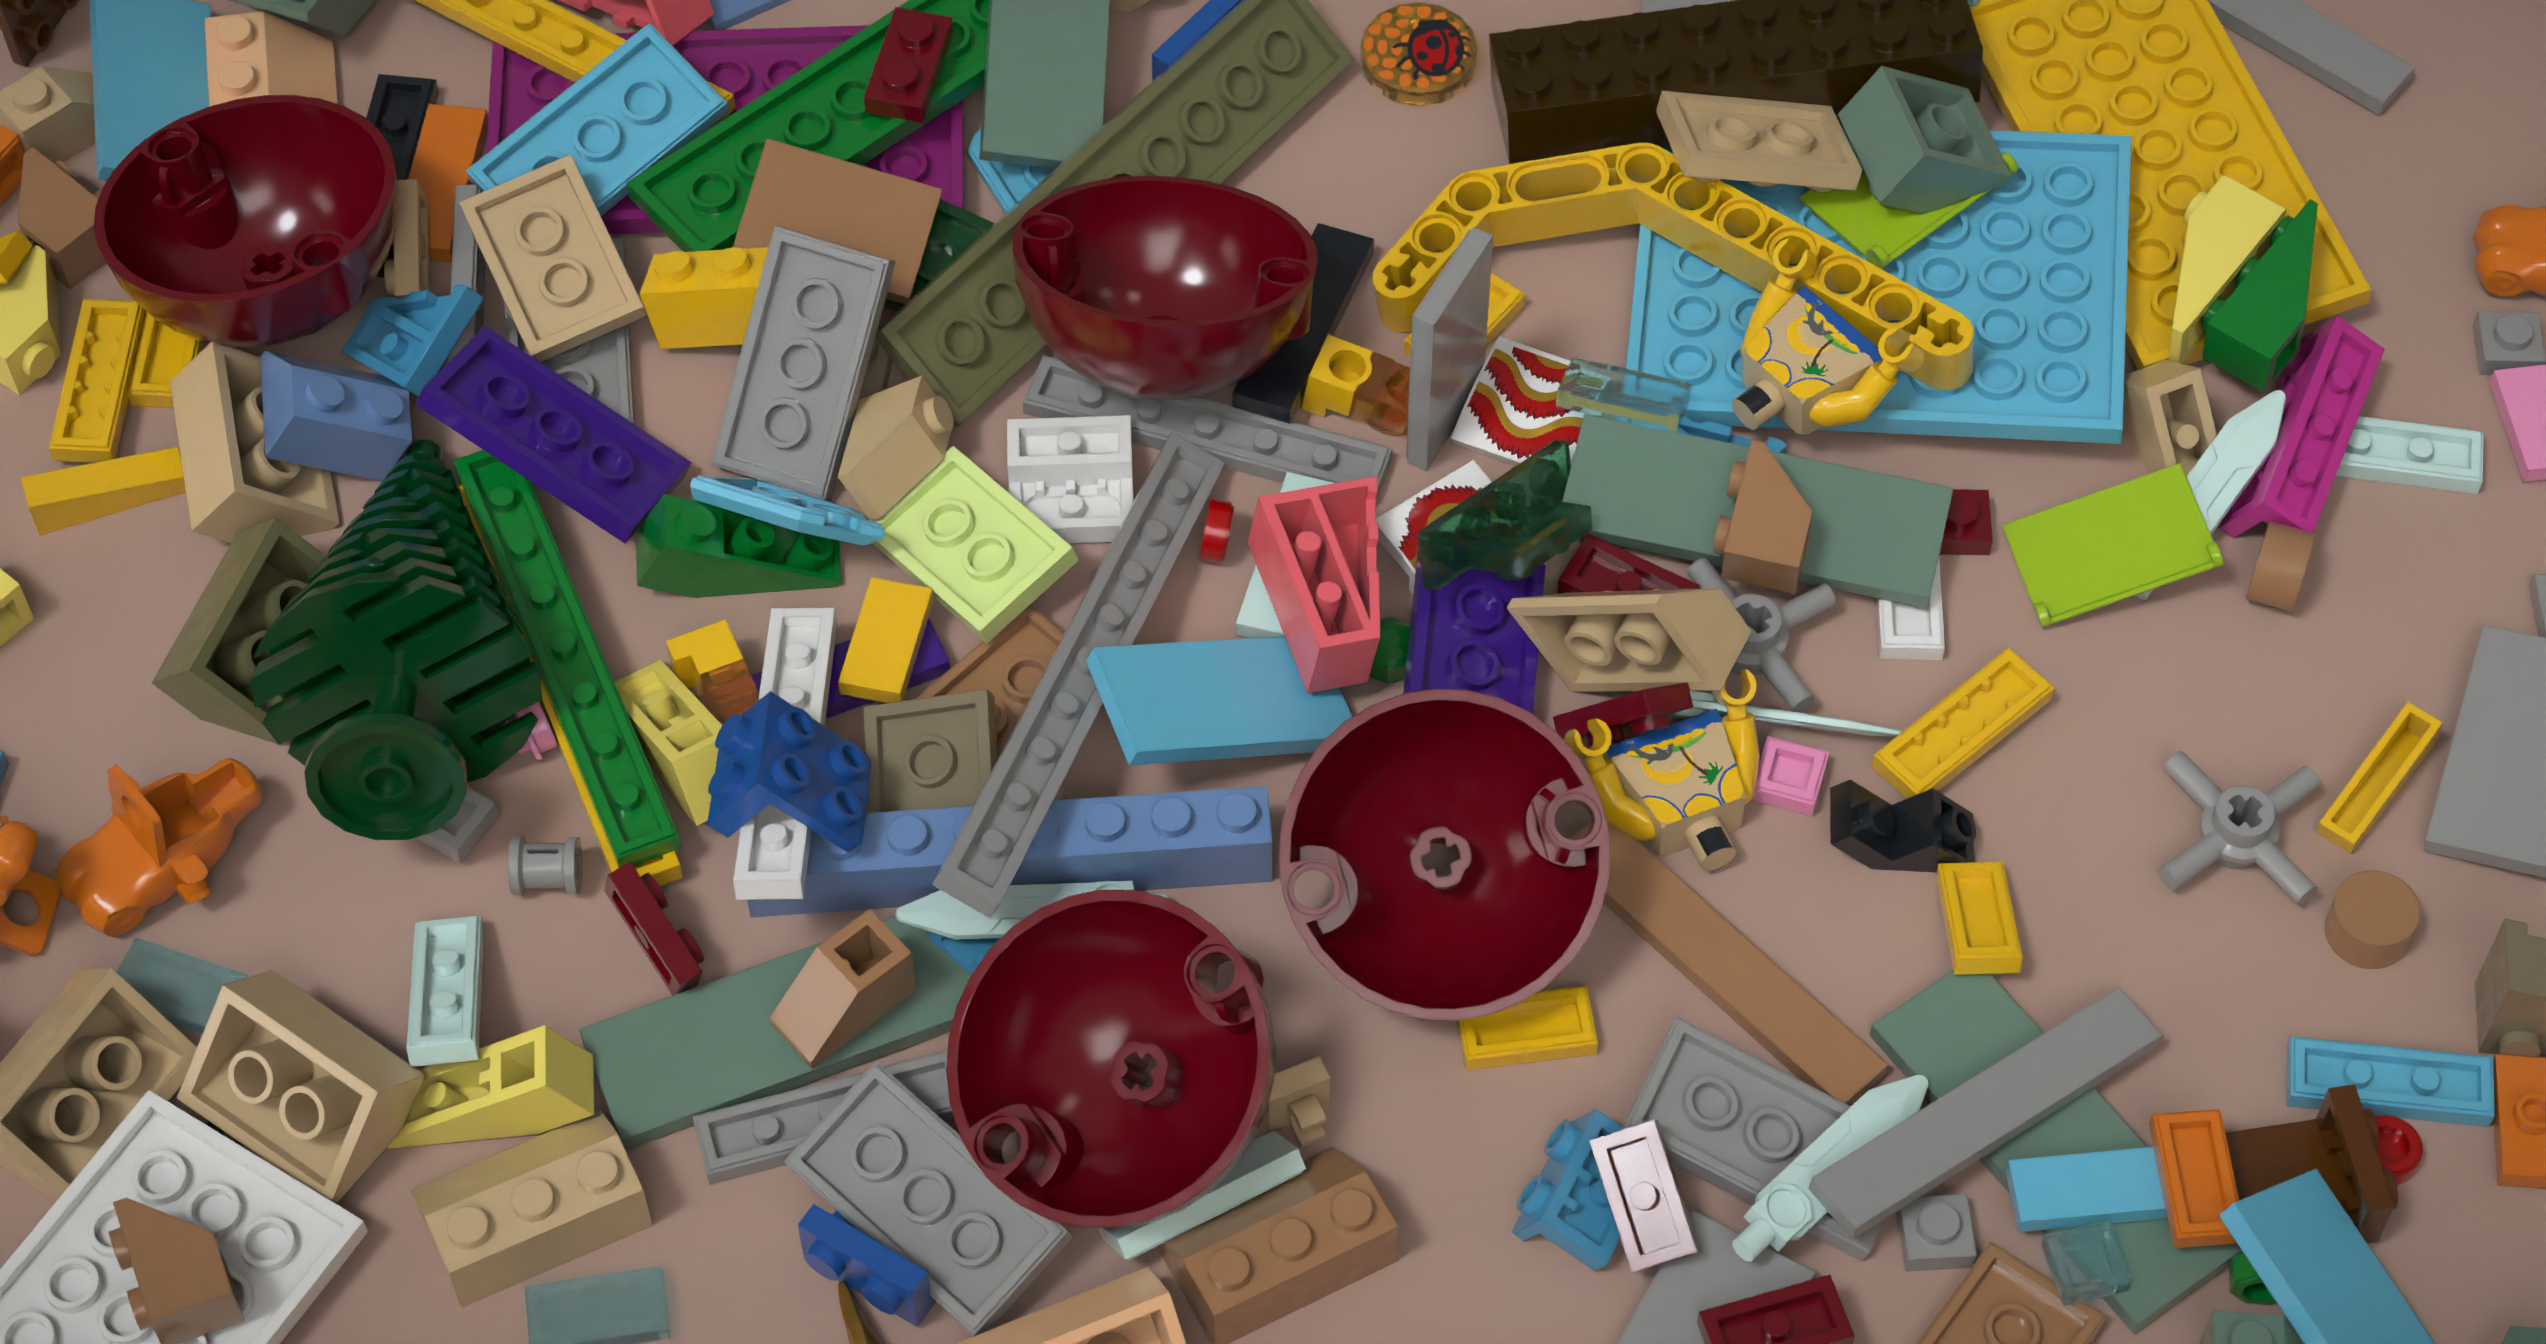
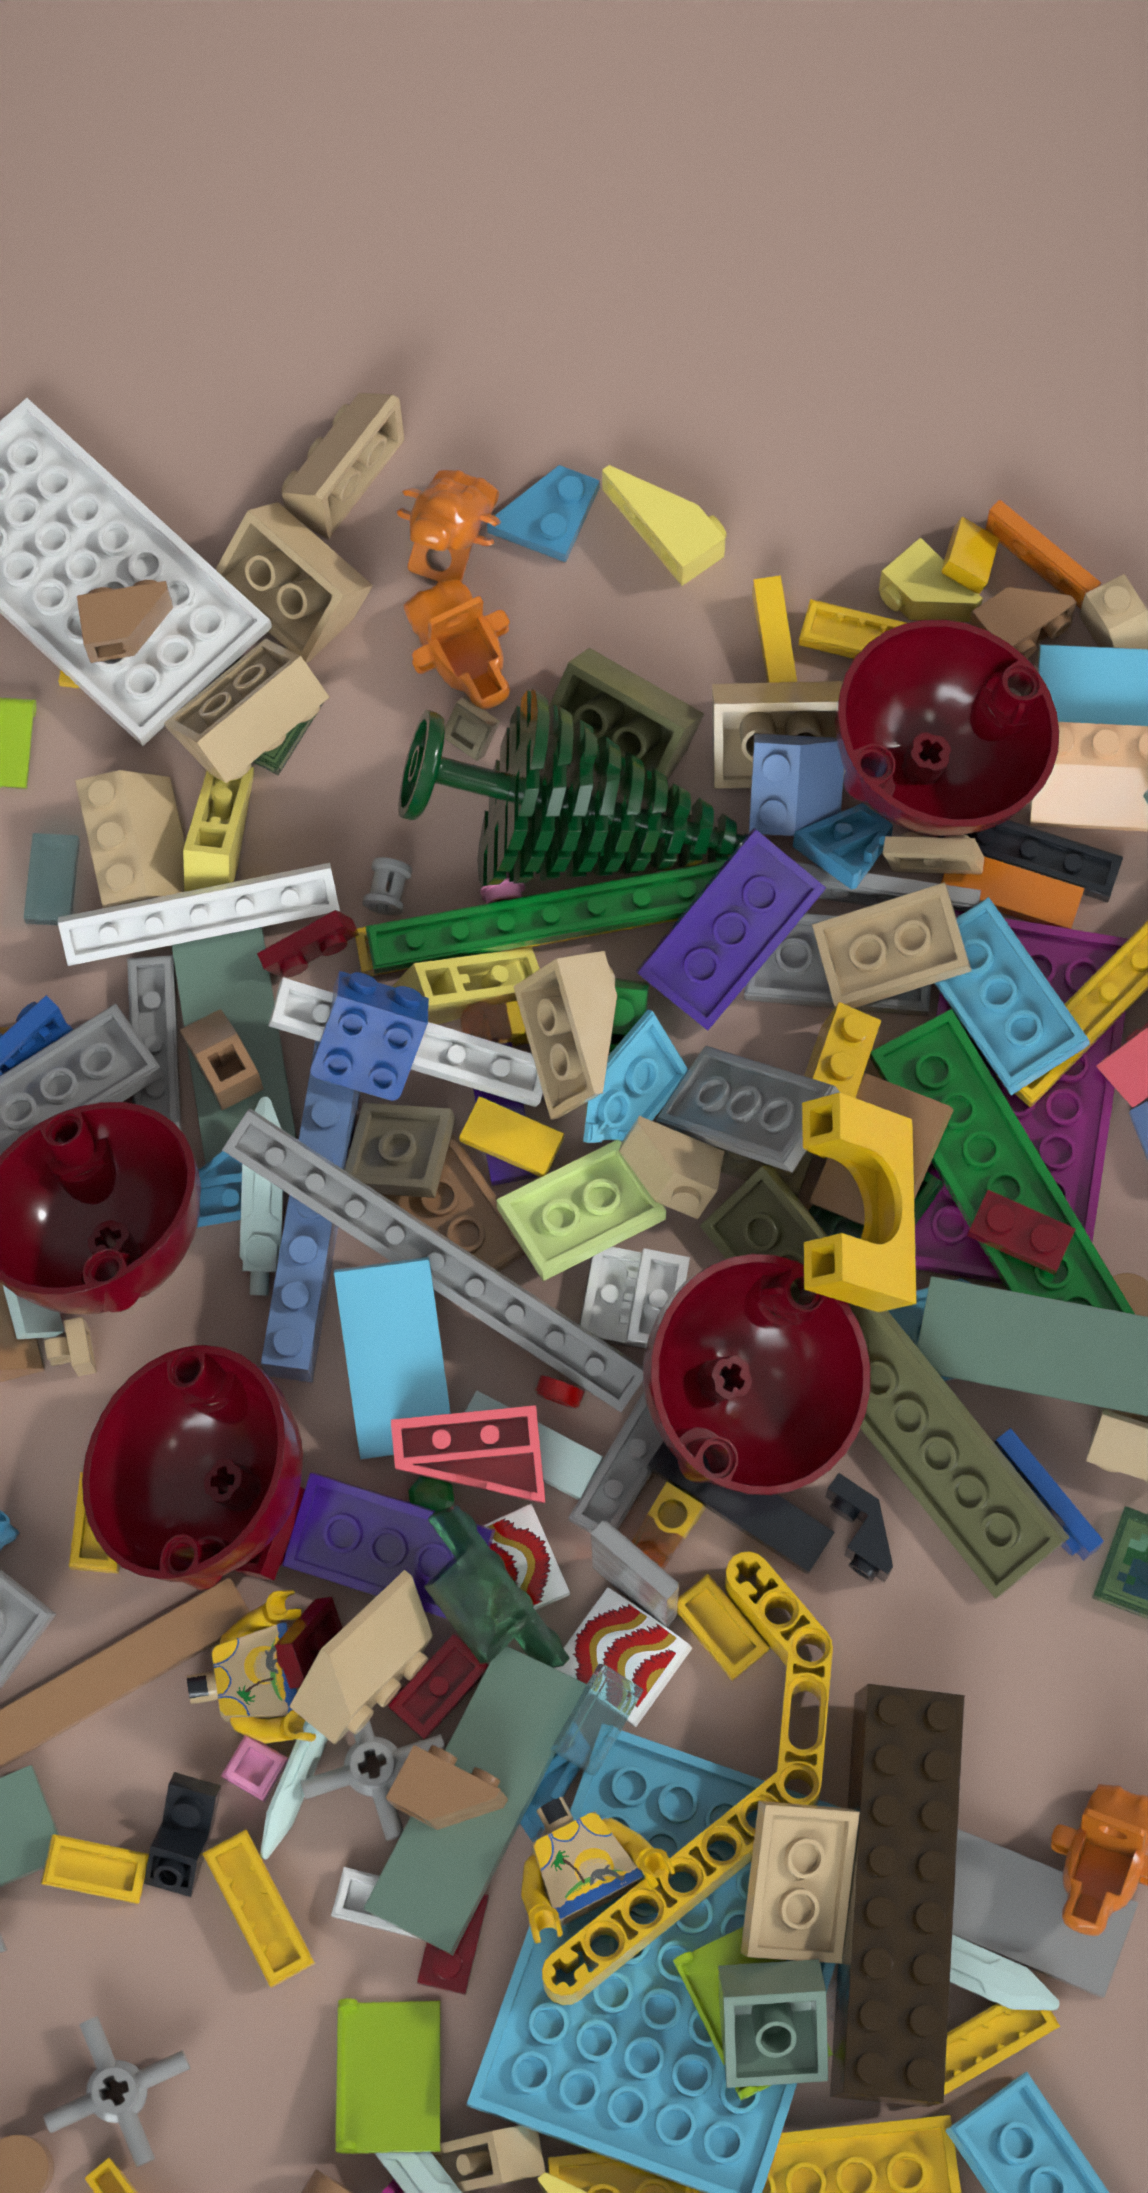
camera: 105 degrees right, 15 degrees up
clear light blue tile [116,937,250,1034] -> none
light aqua tile [407,916,484,1067] -> none
light grey plate [416,787,499,864] -> none
tile [1360,2,1477,106] -> none
none -> white plate [58,863,340,966]
none -> dark tan tile [444,696,500,761]
none -> tan slope [513,951,617,1120]
none -> yellow arch [802,1092,916,1312]
none -> black slope [826,1473,893,1583]

